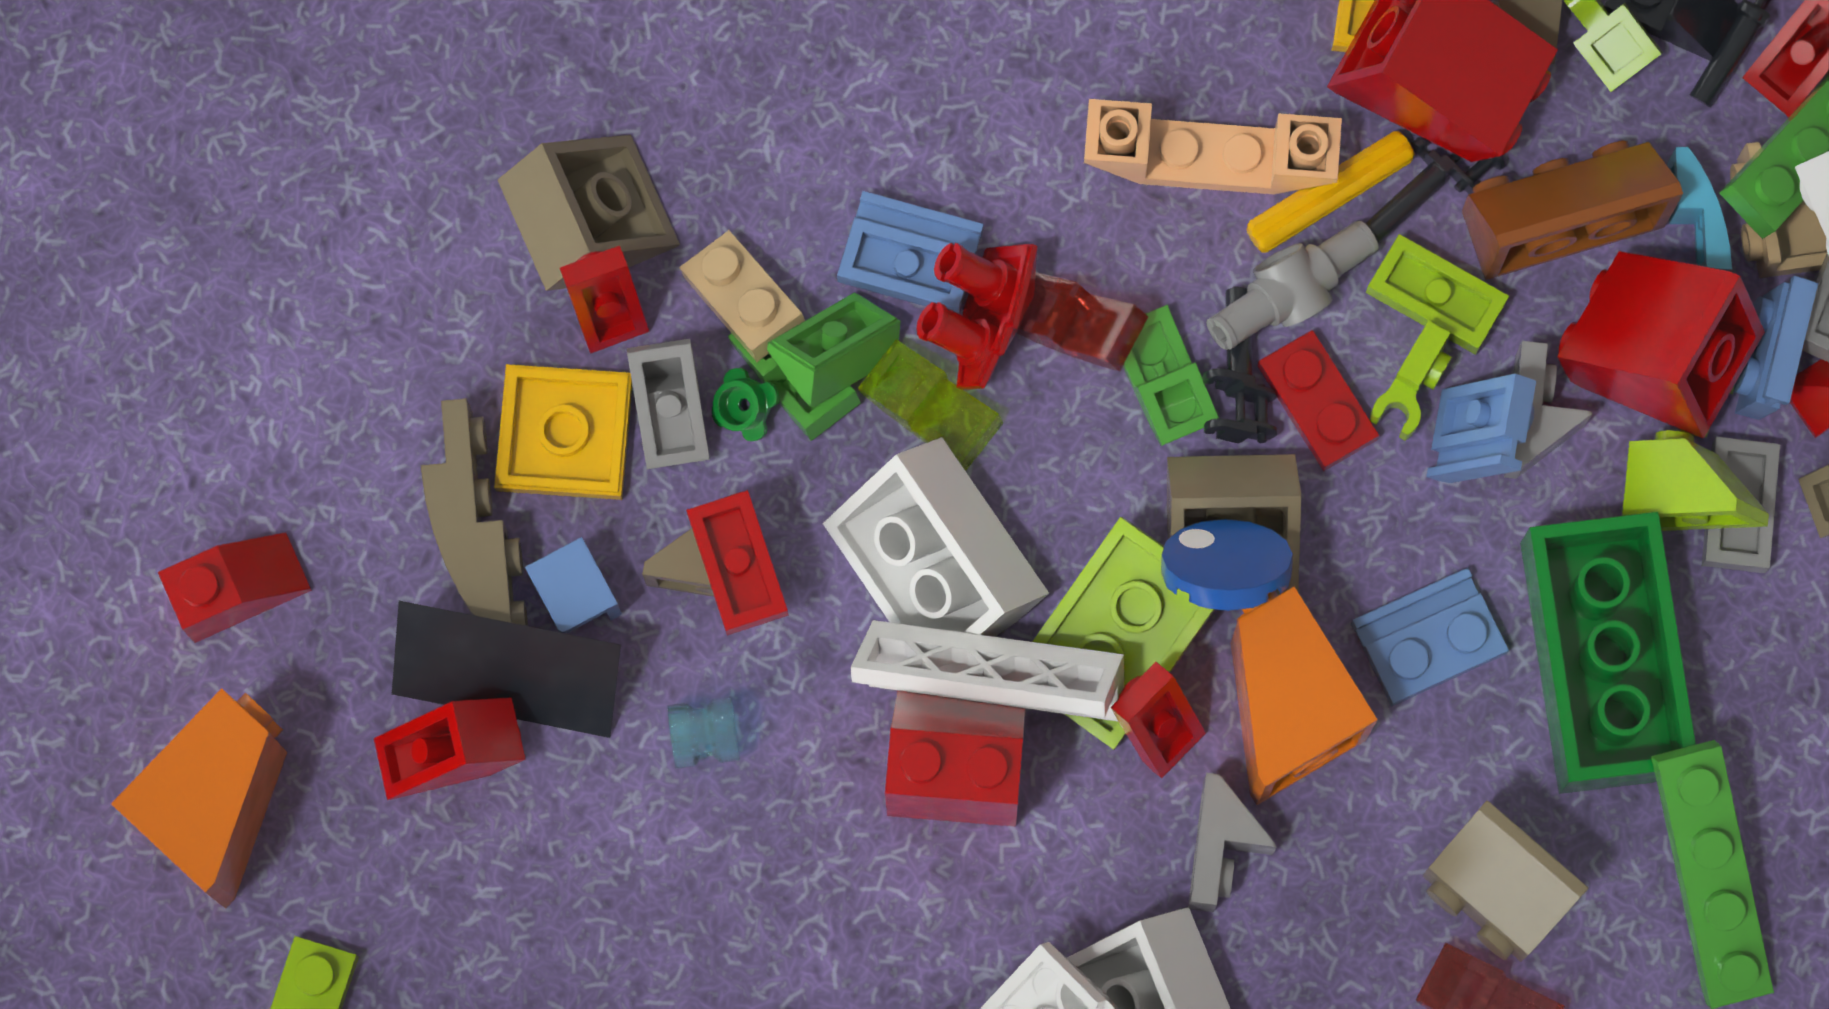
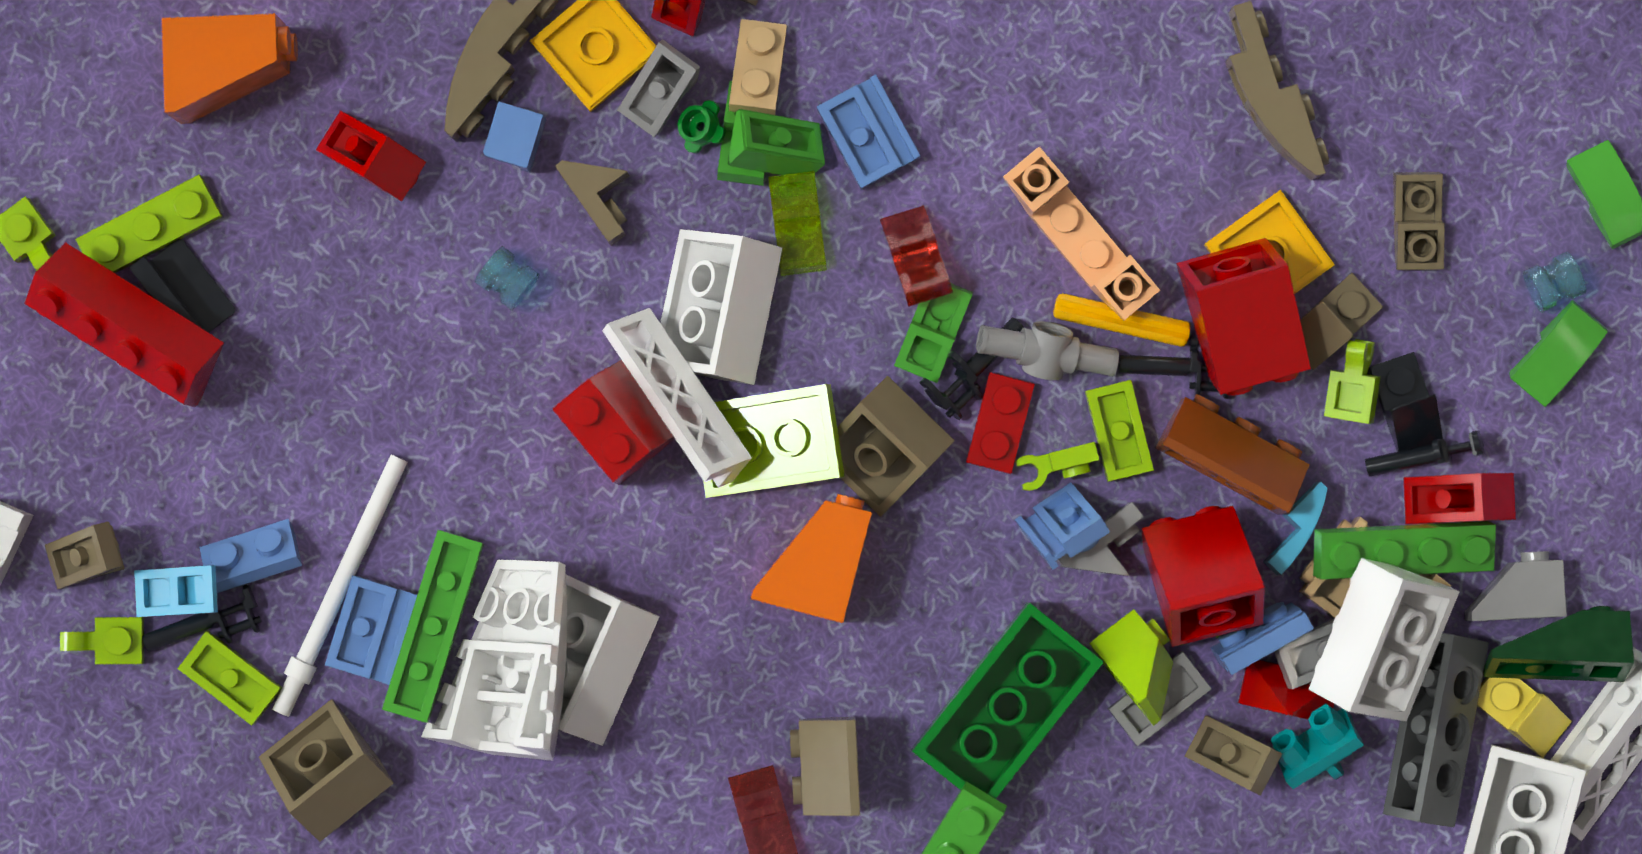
camera: 45 degrees right, 10 degrees up
black sticker [391,601,621,738] -> none
red plate [686,490,789,636] -> none
red connector [916,243,1038,390] -> none
red plate [1110,662,1206,779] -> none
blue tile [1161,519,1293,611] -> none
light grey slope [1188,773,1276,912] -> none
medium blue plate [1351,568,1509,707] -> none

